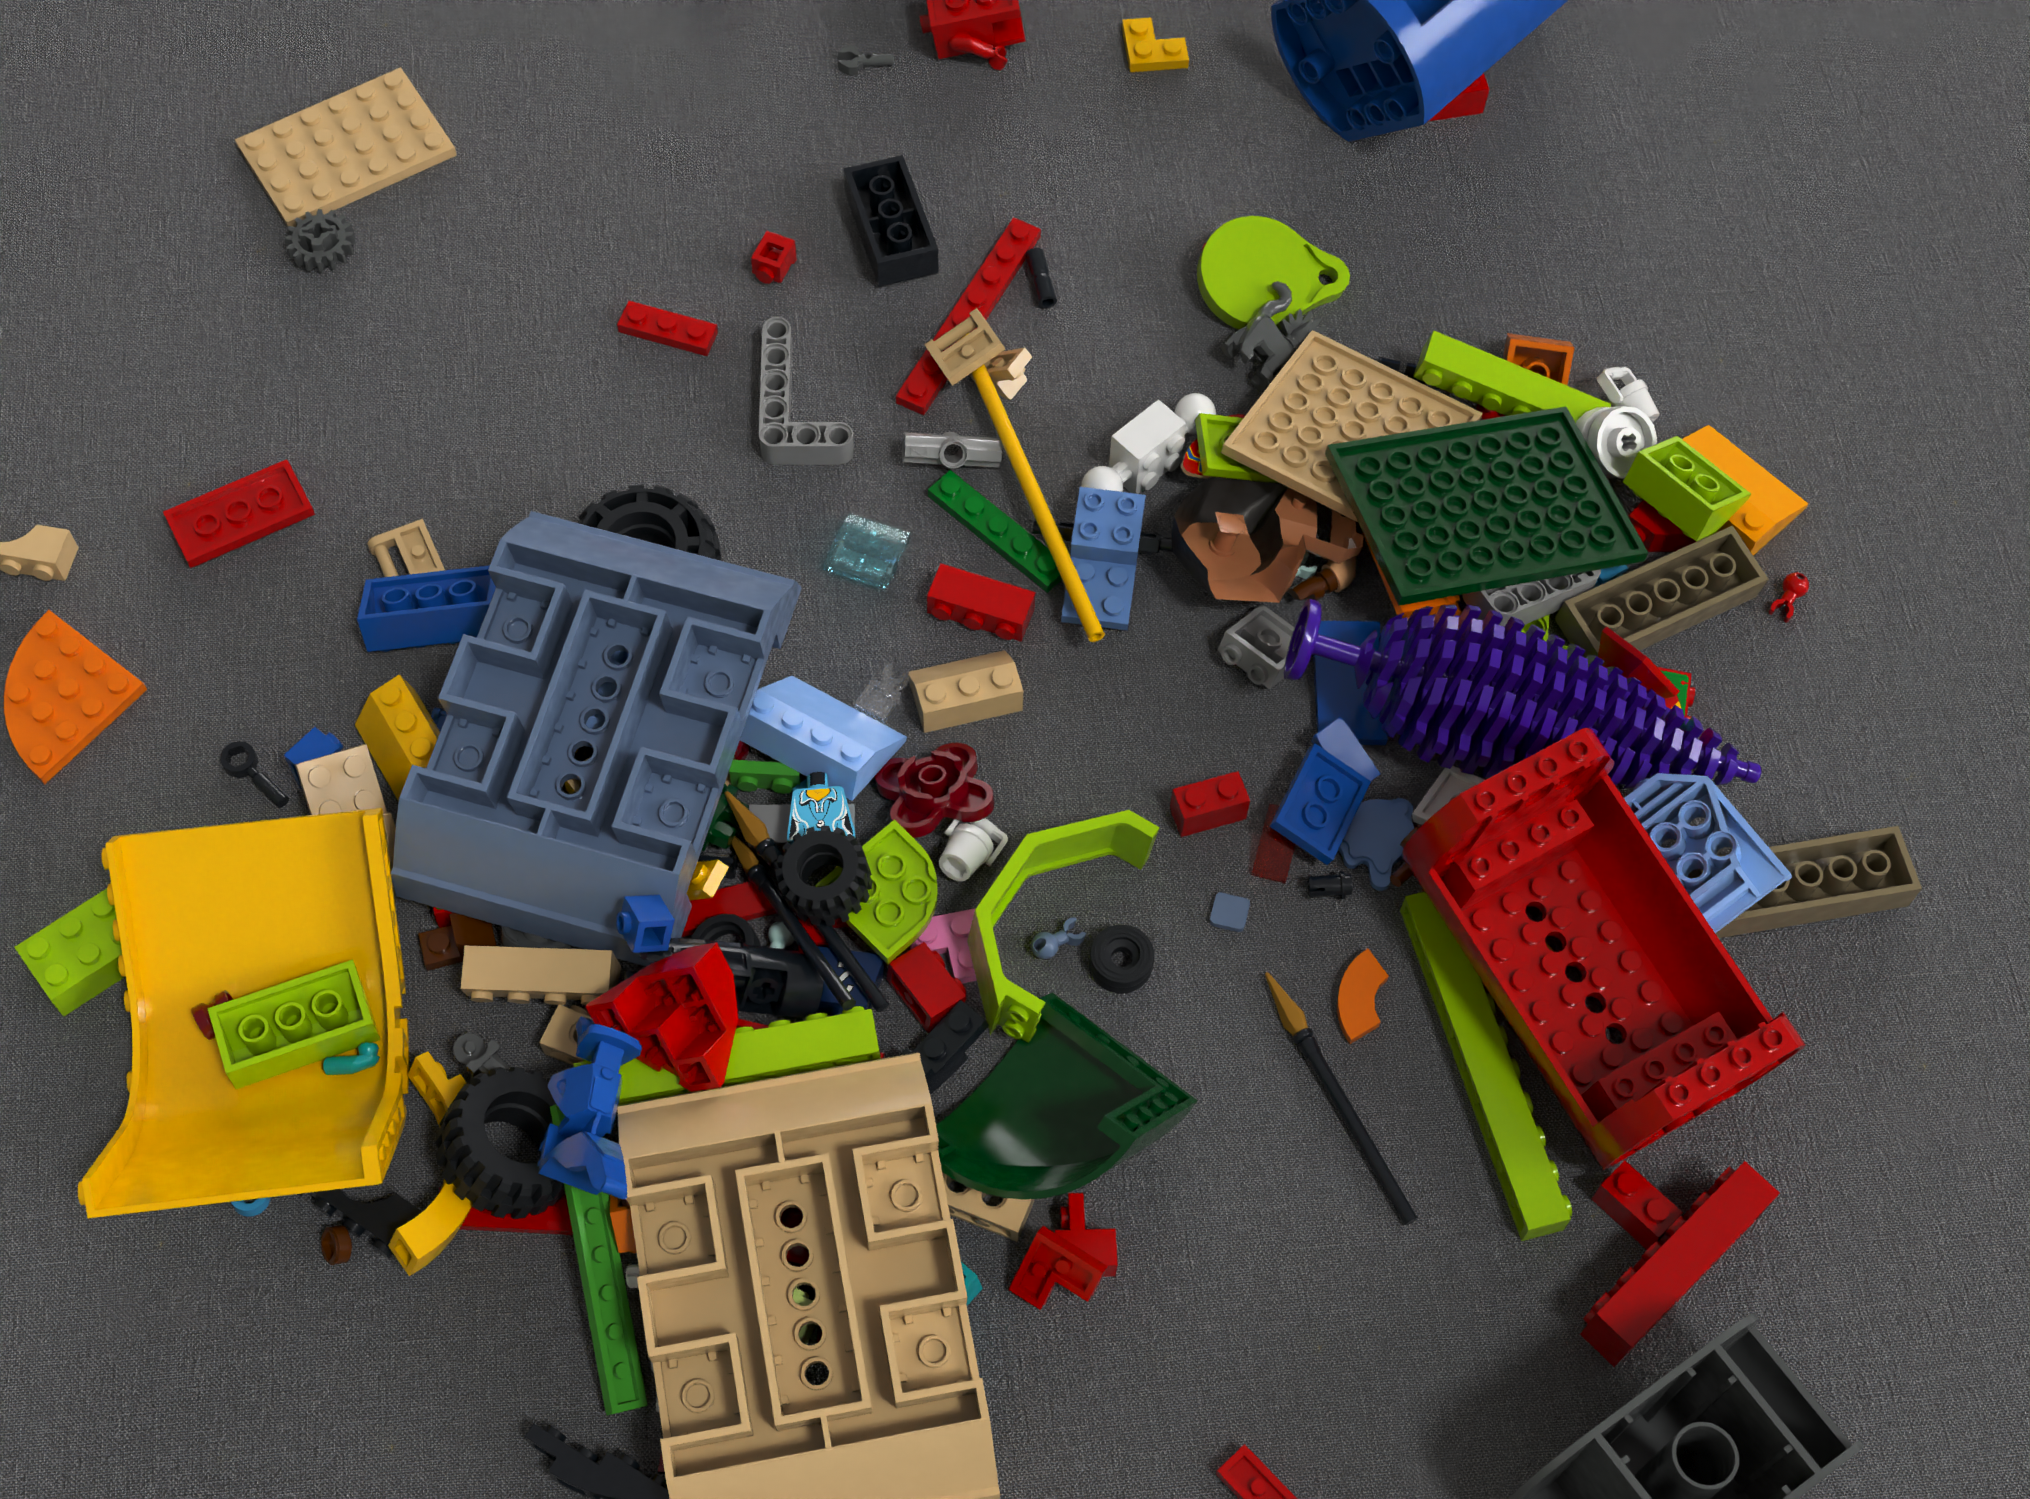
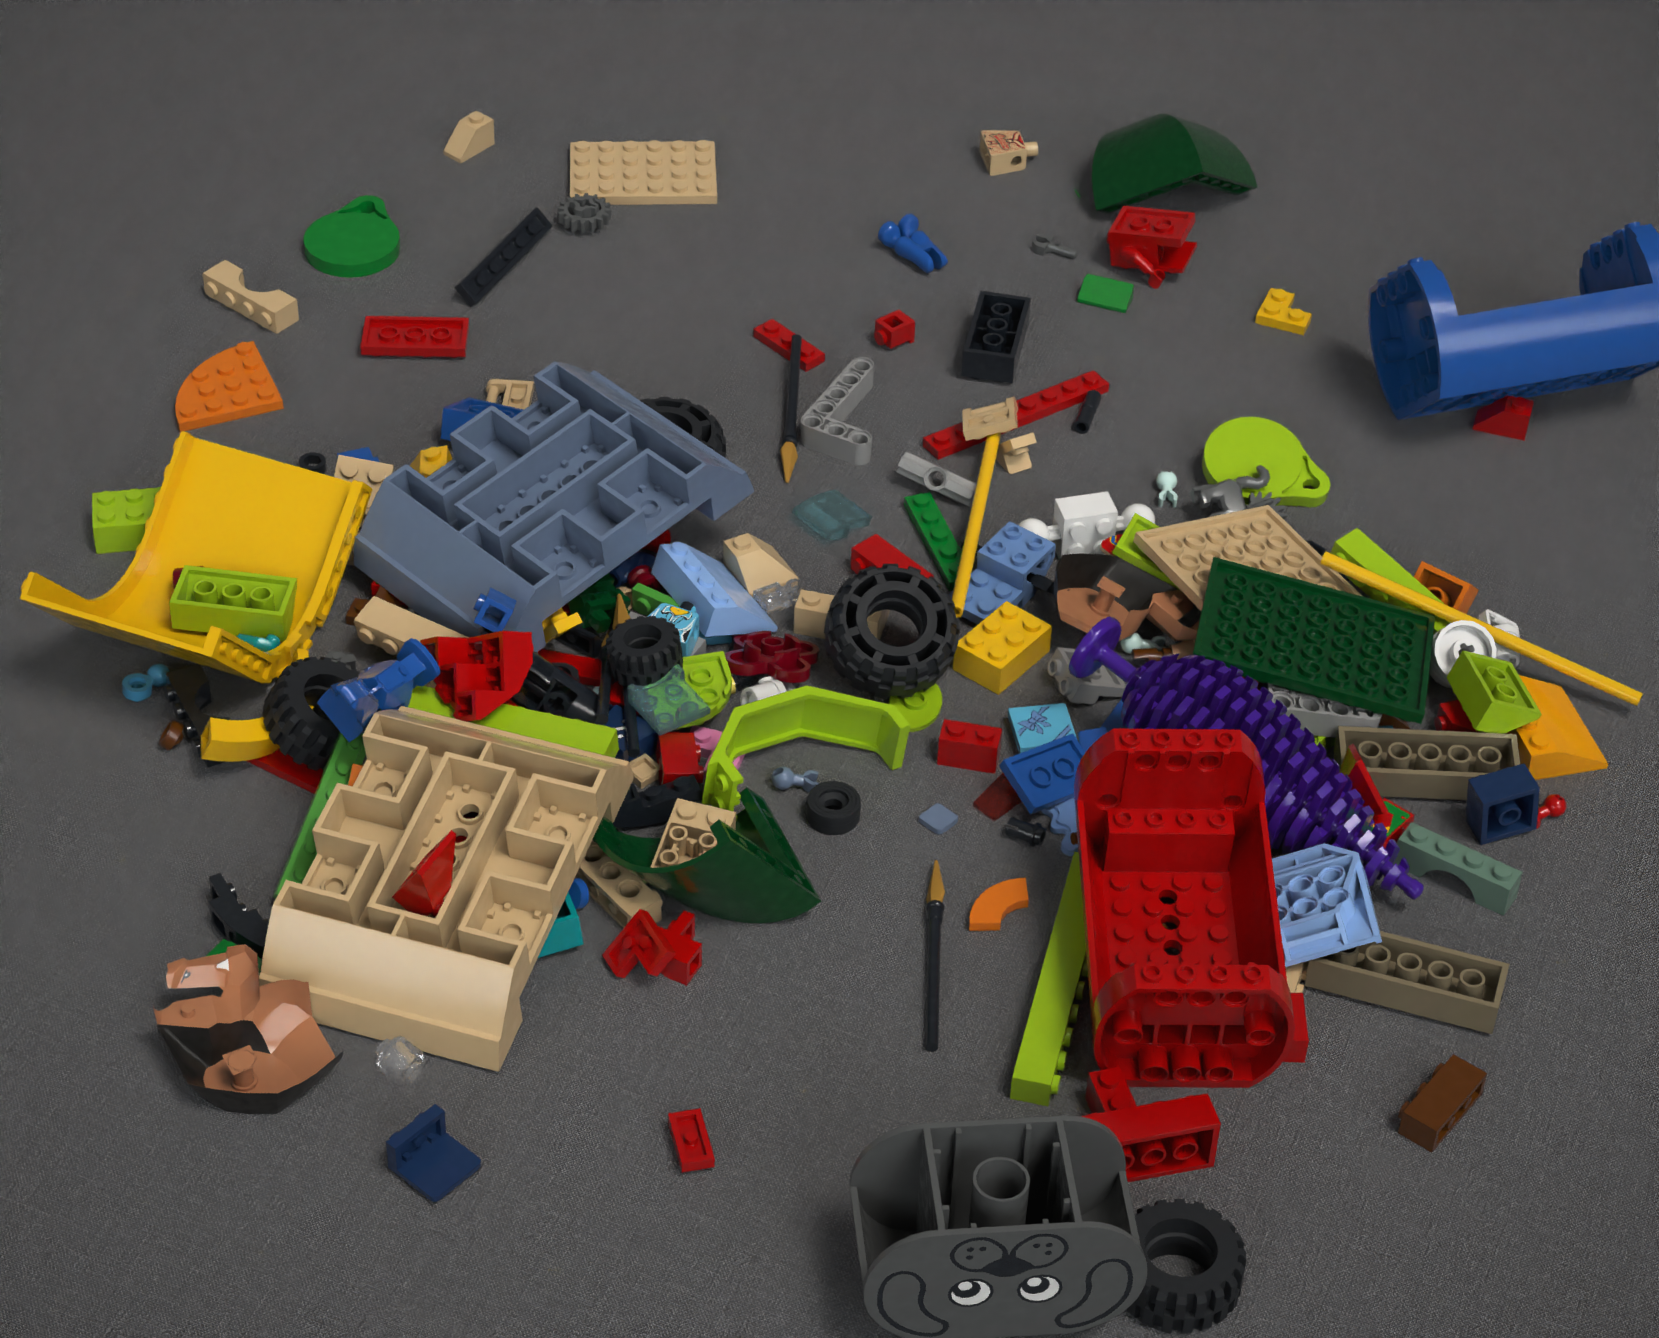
camera: 30 degrees right, 20 degrees down
none -> green piece [304,195,400,278]
none -> red slope [392,830,456,917]
none -> tan slope [443,111,495,164]
none -> black plate [454,207,553,307]
none -> clear light blue piece [628,664,710,736]
none -> tan tile [629,753,659,789]
none -> tan slope [651,798,736,868]
none -> tan slope [723,533,799,598]
none -> black piece [780,334,802,483]
none -> black tyre [824,564,960,699]
none -> blue piece [878,213,948,273]
none -> lime piece [888,683,942,732]
none -> yellow brick [953,601,1052,695]
none -> medium azure tile [1008,703,1077,754]
none -> green slope [1077,274,1134,313]
none -> black tyre [1126,1199,1246,1334]
none -> light aqua arm [1156,471,1178,508]
none -> yellow piece [1320,551,1643,706]
none -> sand green arch [1393,822,1523,916]
none -> reddish brown brick [1398,1054,1487,1153]
none -> dark blue brick [1466,763,1540,845]

